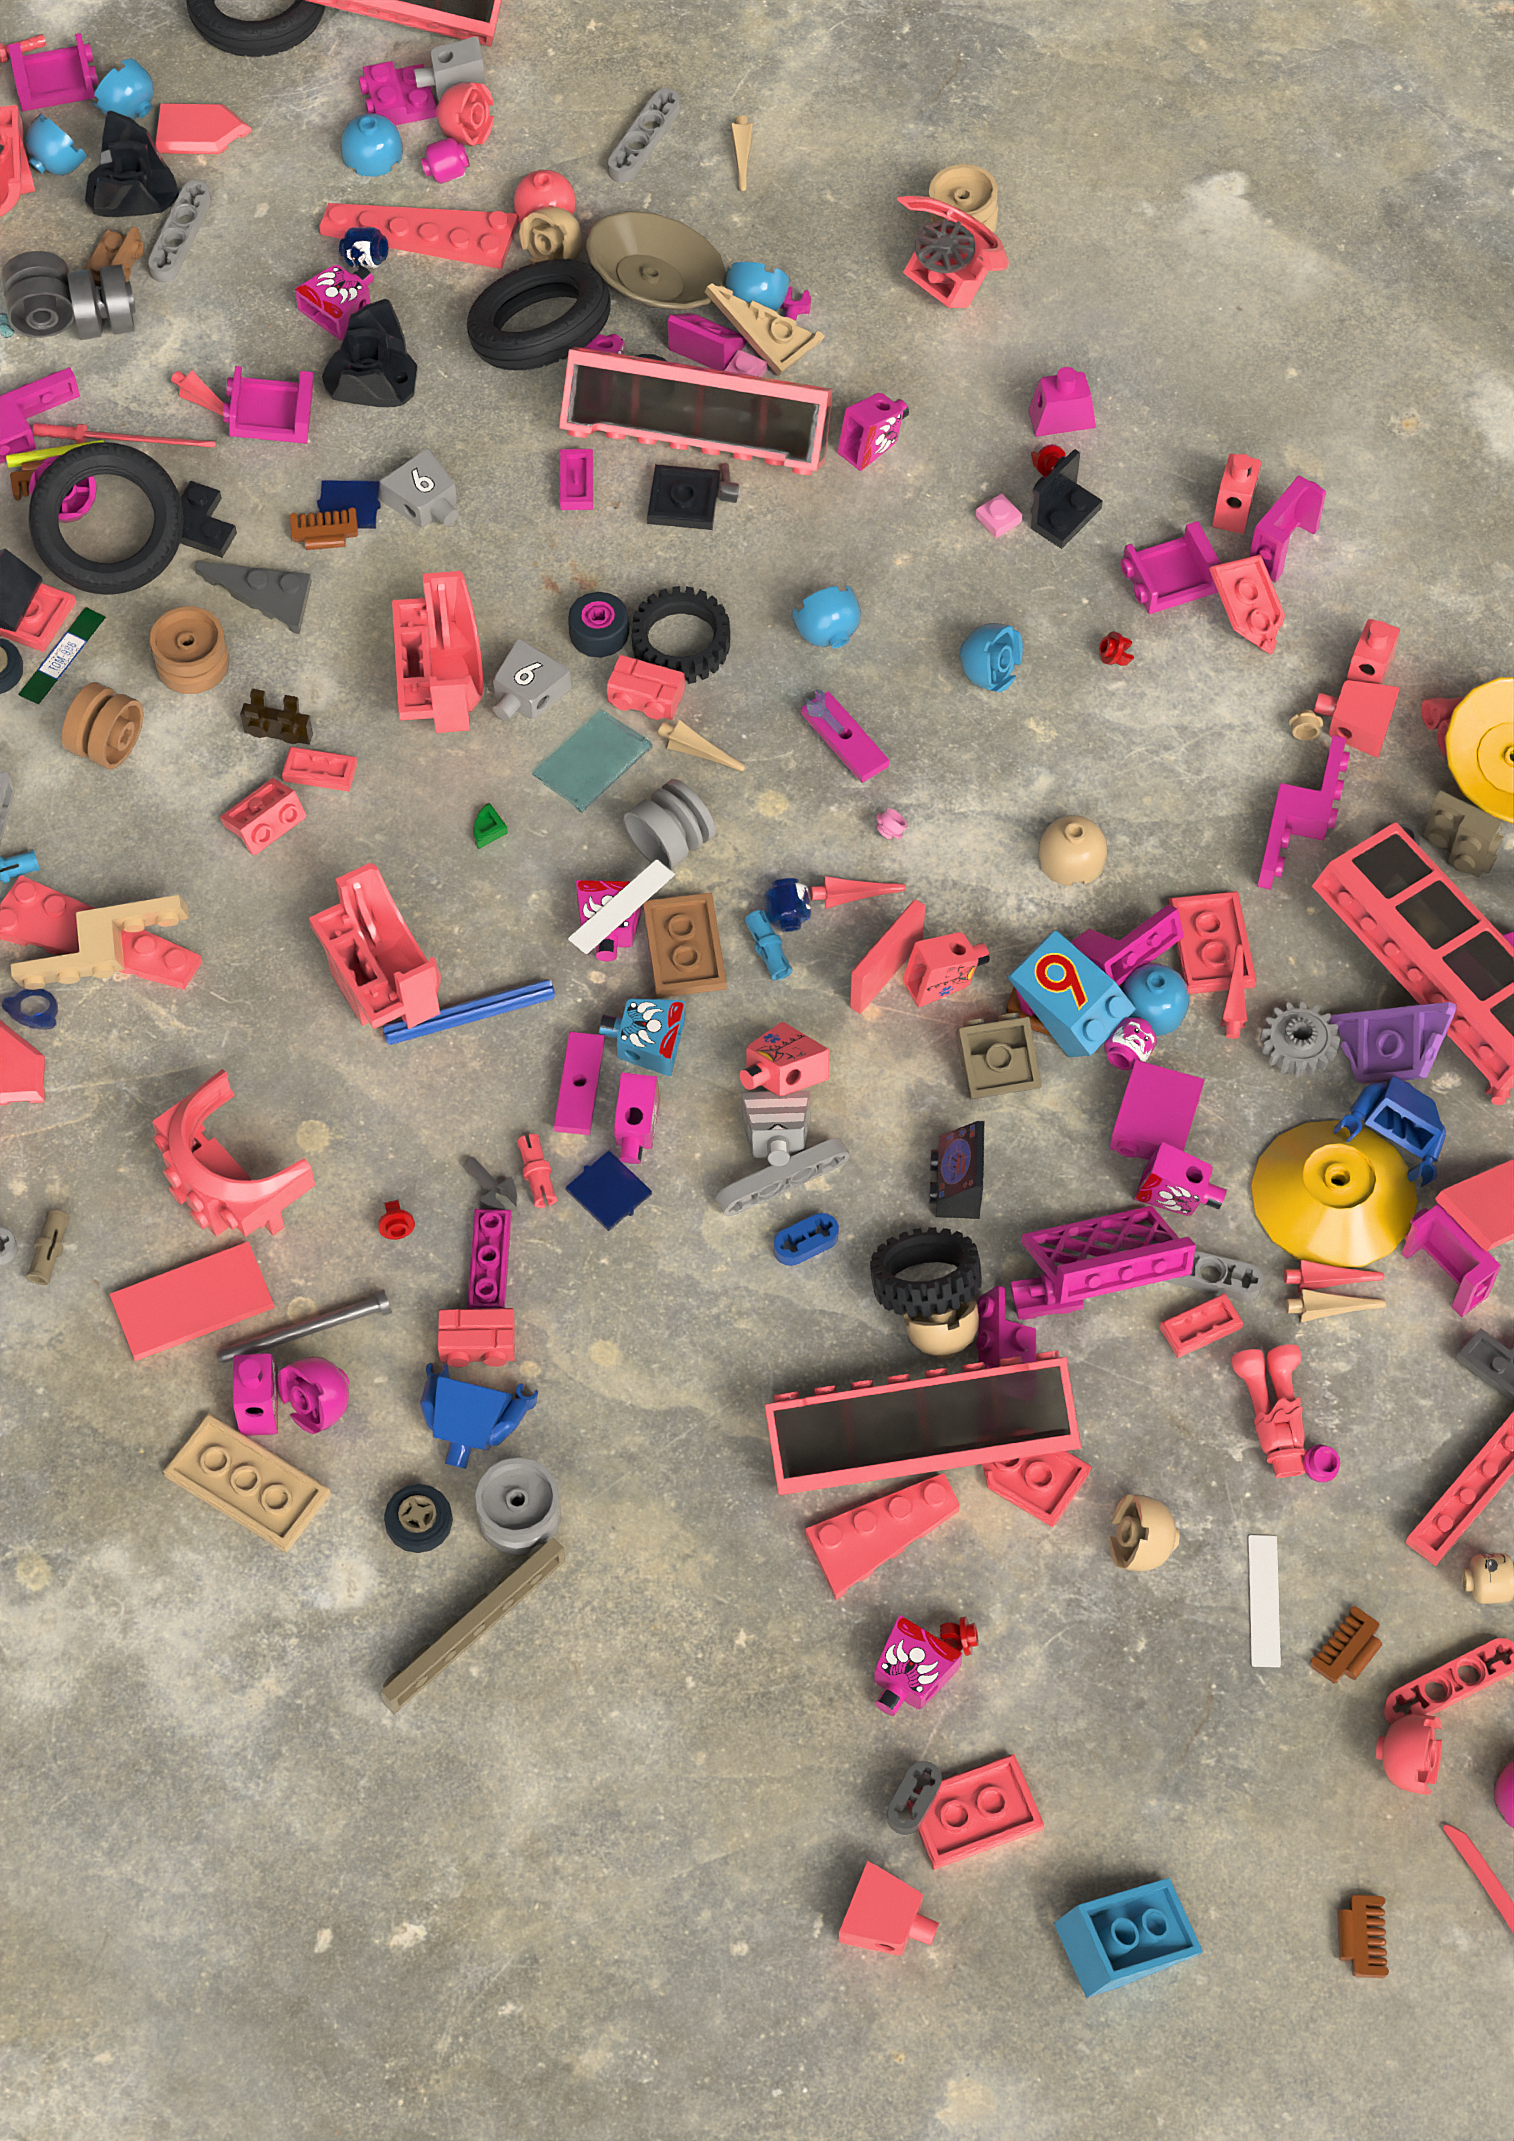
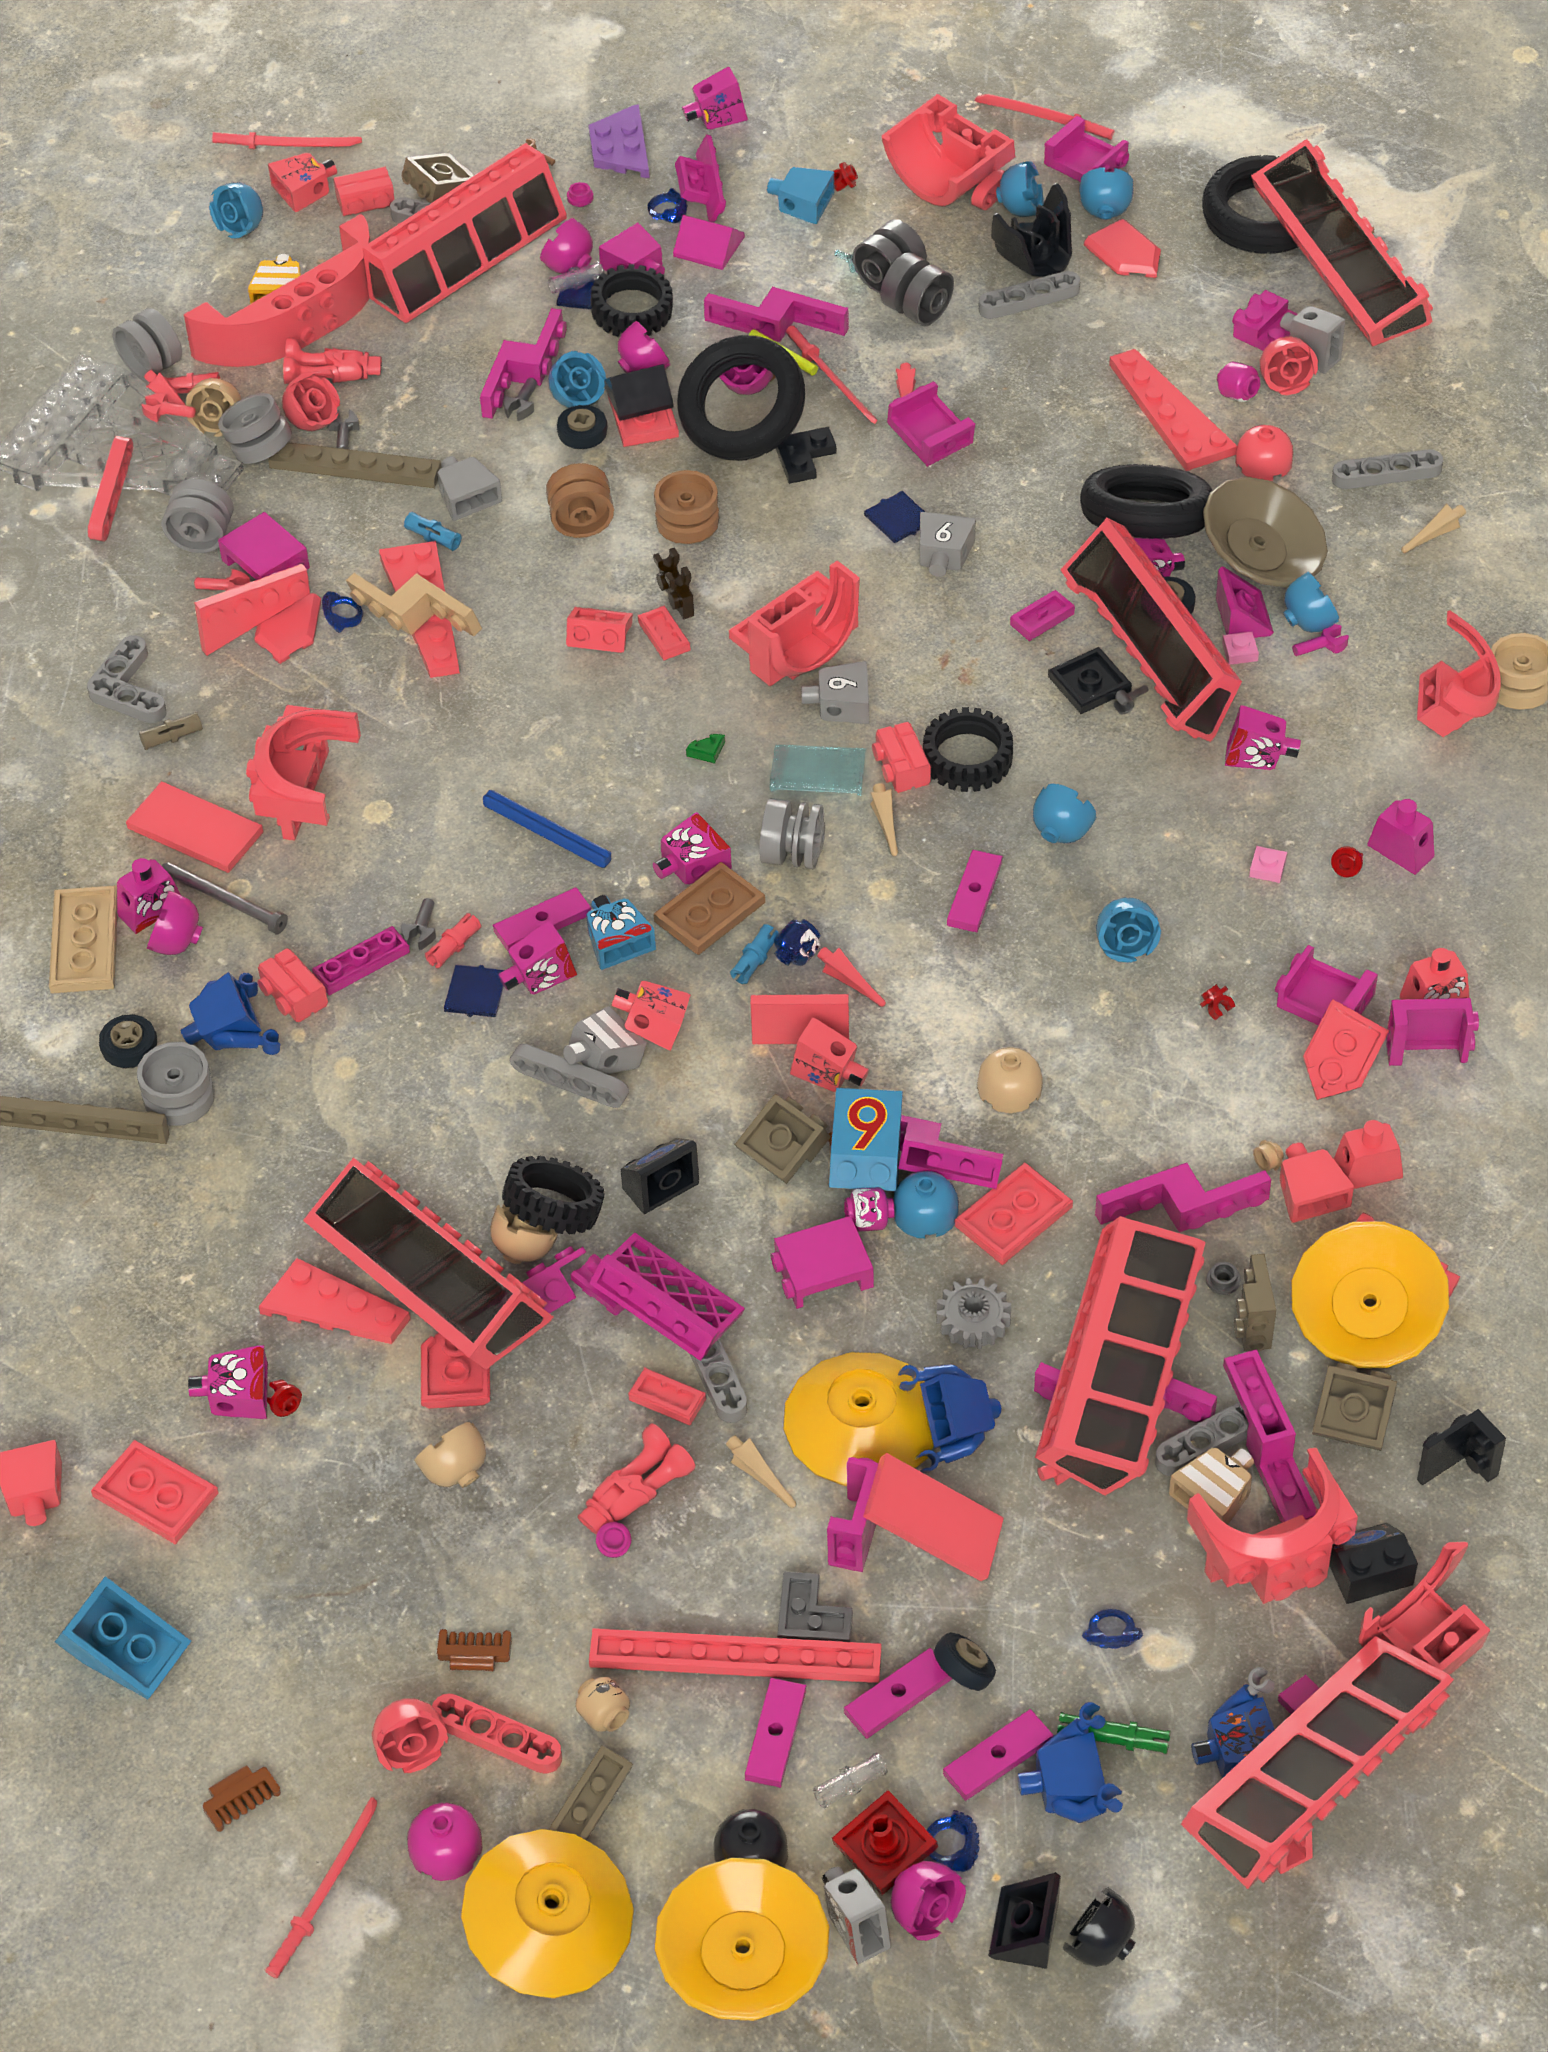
camera: 55 degrees right, 10 degrees down
sticker [18,607,106,705] -> none
medium nougat bracket [84,226,144,287] -> none
dark grey wing [195,561,312,634] -> none
dark orange piece [290,507,358,550] -> none
dark pink torso [295,265,374,341] -> none
coral piece [309,863,442,1029] -> none
black piece [322,299,418,408] -> none
clear blue head [339,227,389,269] -> none
dark azure cylinder [340,113,403,177] -> none
red plate [378,1200,415,1240] -> none
tan cylinder [519,206,583,264] -> none
black wheel [568,592,629,658] -> none
white sticker [568,860,675,954] -> none
tan wing [705,283,825,376] -> none
blue beam [774,1213,839,1266] -> none
clear light blue hand [805,690,844,734] -> none
bright pink plate [876,808,908,839] -> none
dark grey beam [887,1761,942,1835] -> none
flat silver wheel [915,218,975,273] -> none
black bracket [1030,449,1103,549] -> none
dark pink torso [1134,1142,1227,1216] -> none
coral piece [1220,944,1247,1039] -> none
white sticker [1248,1535,1281,1667] -> none
coral piece [1283,1260,1384,1293] -> none
medium lavender wing [1330,1002,1456,1084] -> none

